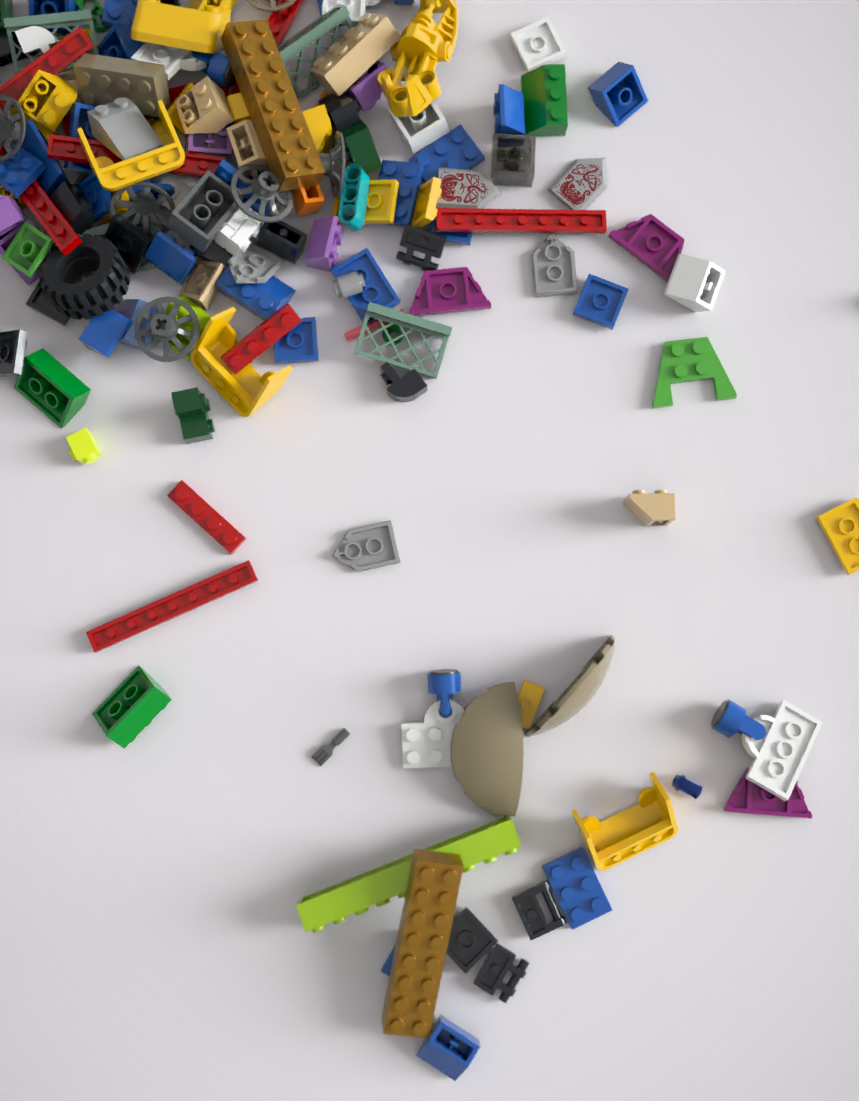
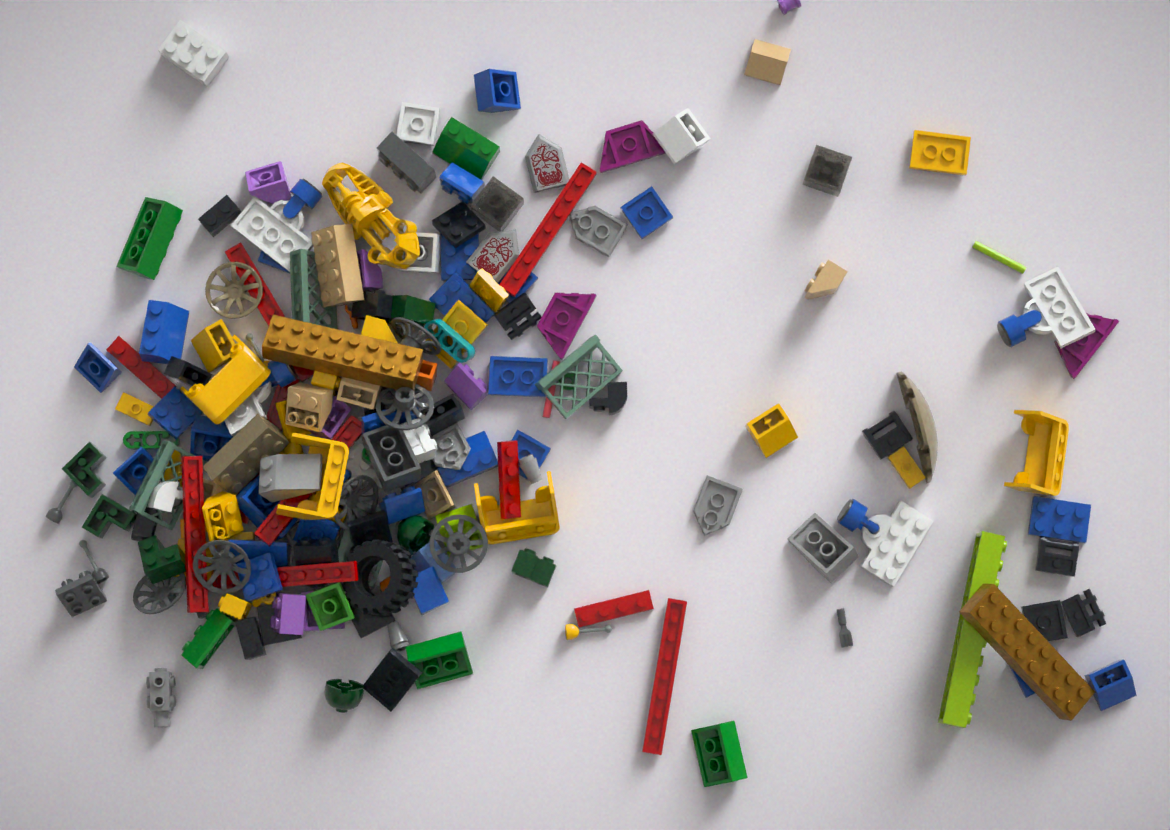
camera: 55 degrees left, 0 degrees up
neon yellow brick [66,427,102,464] -> none
light grey brick [332,271,366,298] -> none
dark tan brick [450,682,523,816] -> none
bright green wing [652,337,737,409] -> none
clear blue pin [672,774,702,799] -> none
none -> dark grey brick [377,132,436,193]
none -> light grey cone [387,622,409,652]
none -> dark green cylinder [397,515,435,555]
none -> black plate [432,202,486,248]
none -> light grey cone [518,454,542,484]
none -> hinge [565,624,612,640]
none -> tan slope [744,39,791,85]
none -> yellow slope [745,403,798,458]
none -> light grey slope [787,513,858,583]
none -> clear smoke brick [802,145,852,197]
none -> black plate [862,411,913,460]
none -> lime bar [972,241,1026,274]

